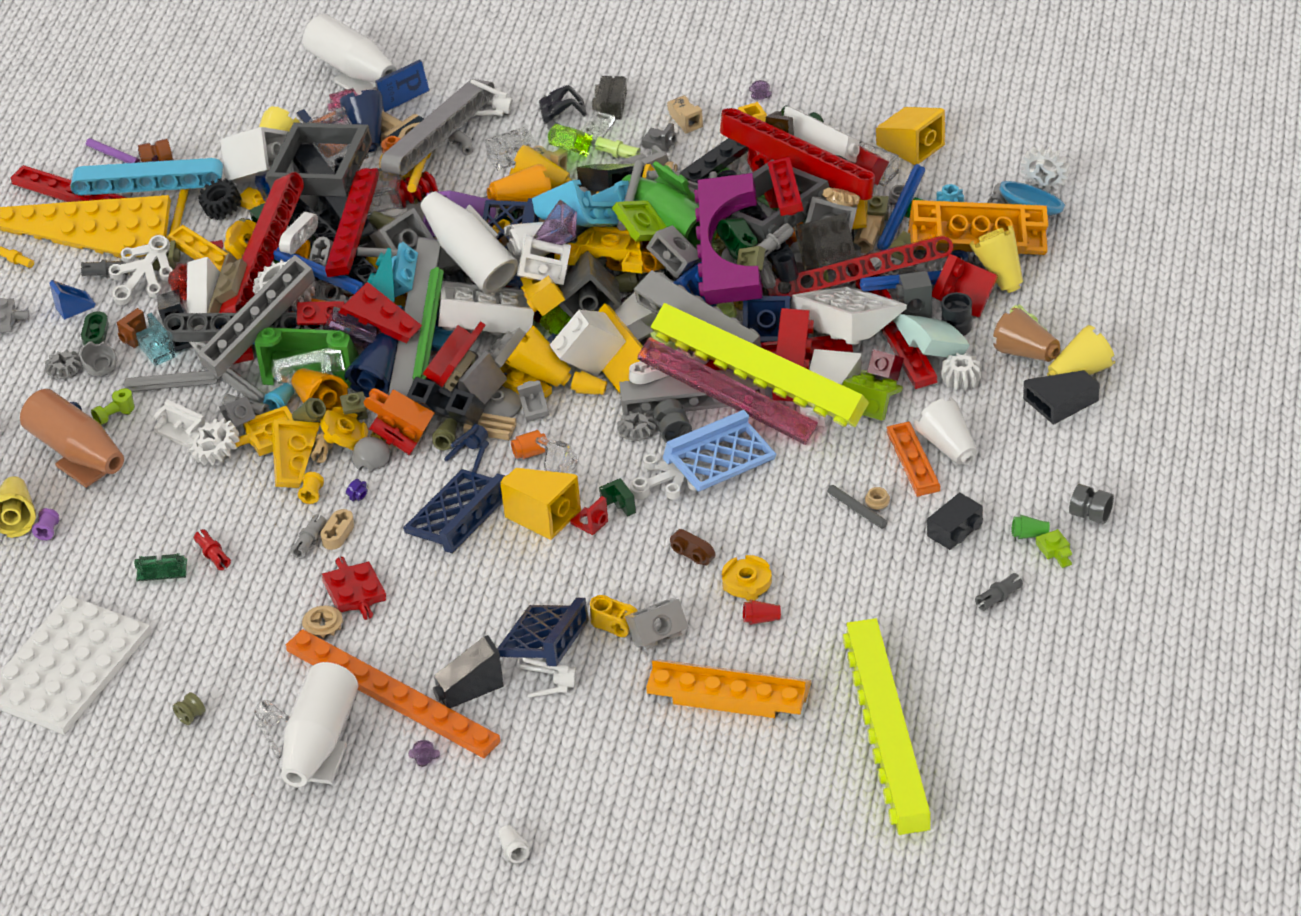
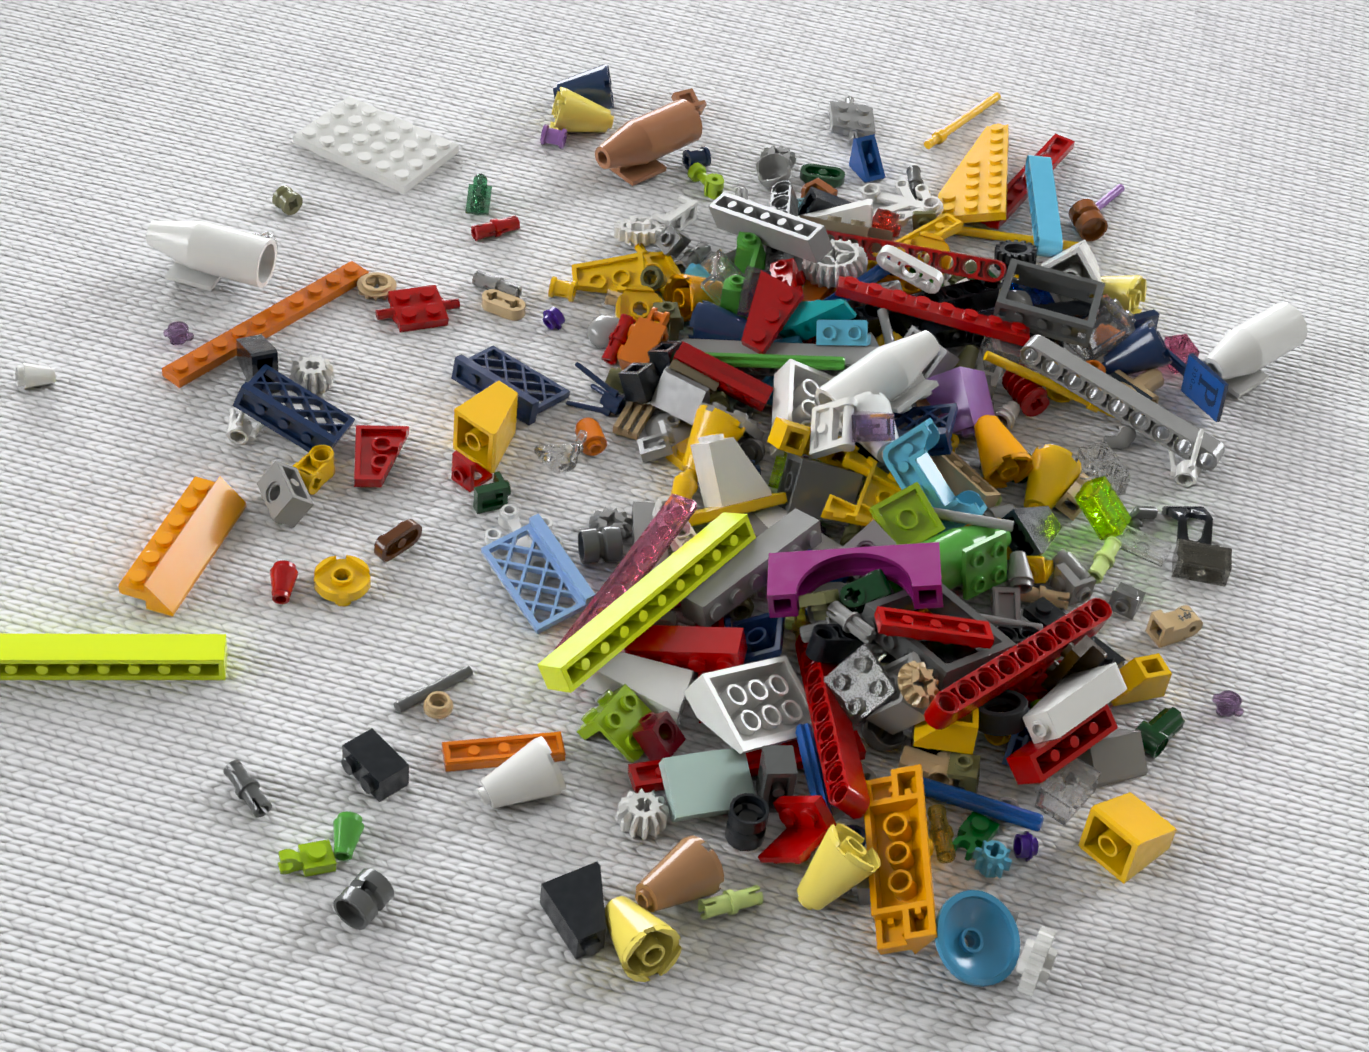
camera: 85 degrees right, 0 degrees up
none -> white gear [290,354,334,394]
none -> red wing [354,425,409,487]
none -> dark purple plate [1013,831,1039,862]

